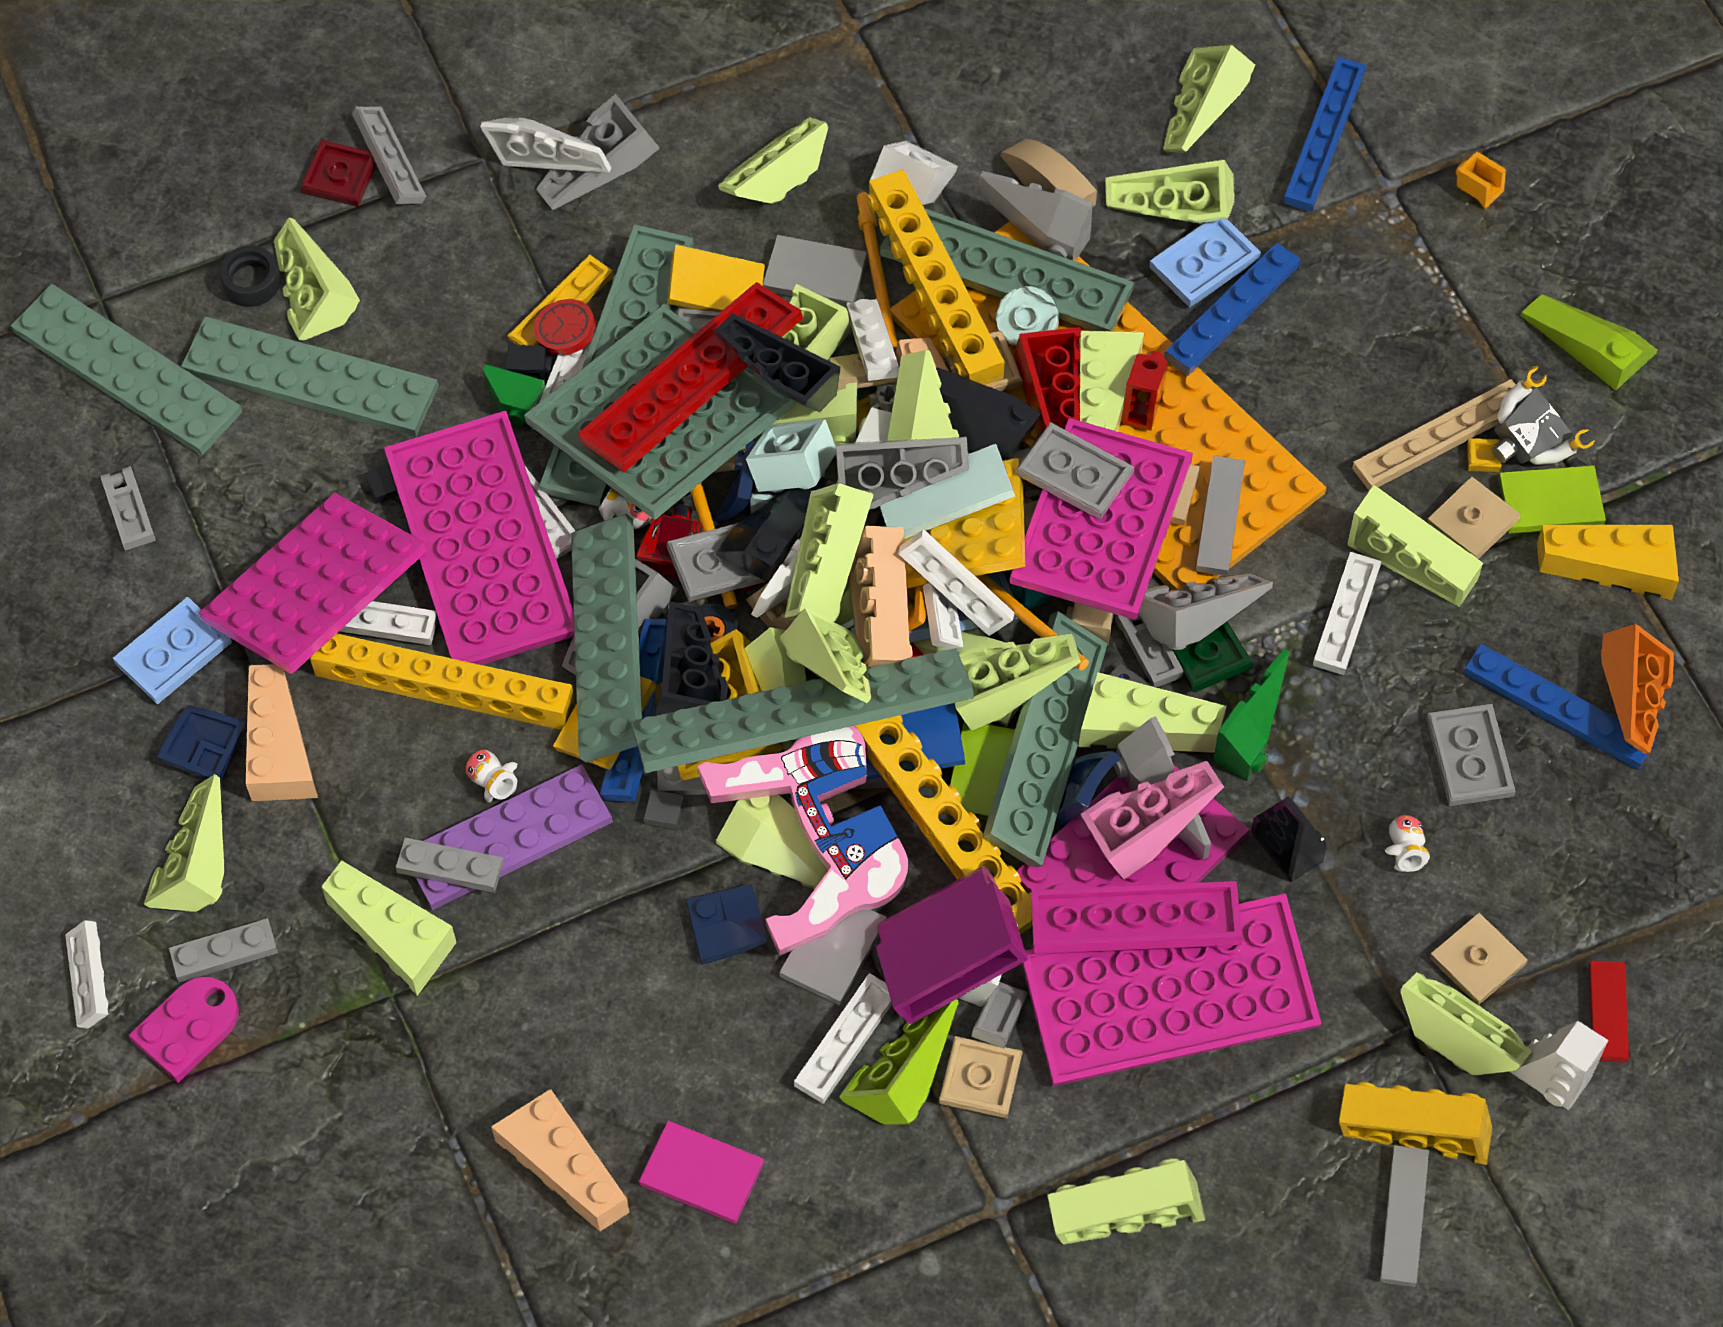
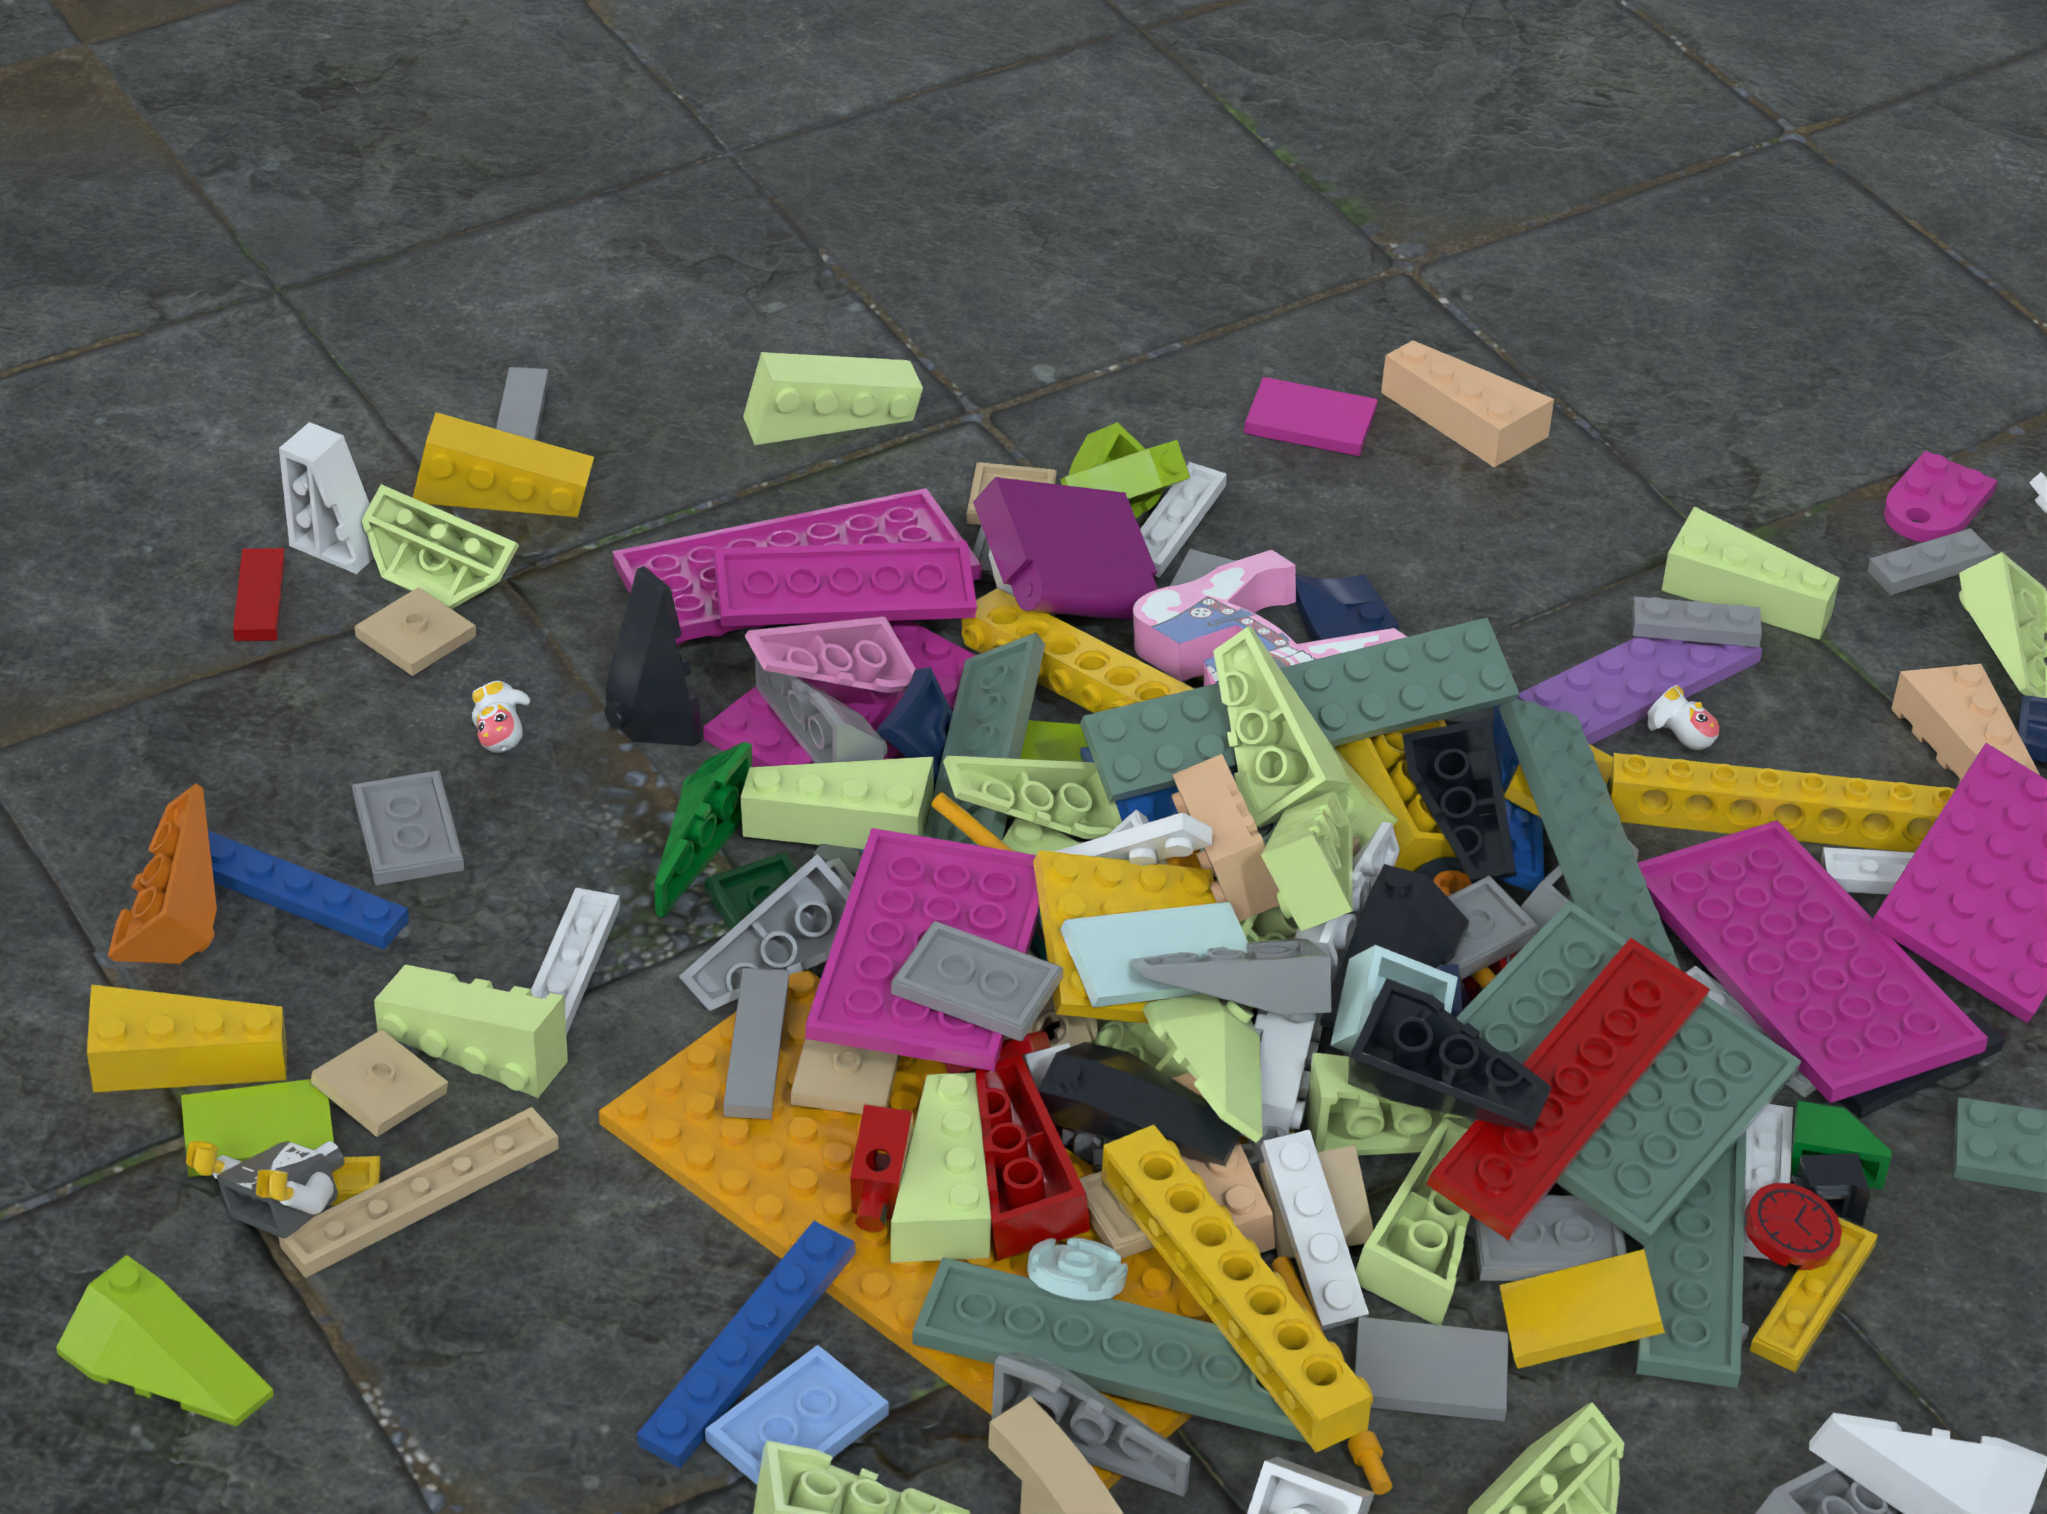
camera: 170 degrees right, 20 degrees down
none -> lime slope [1060,440,1191,501]

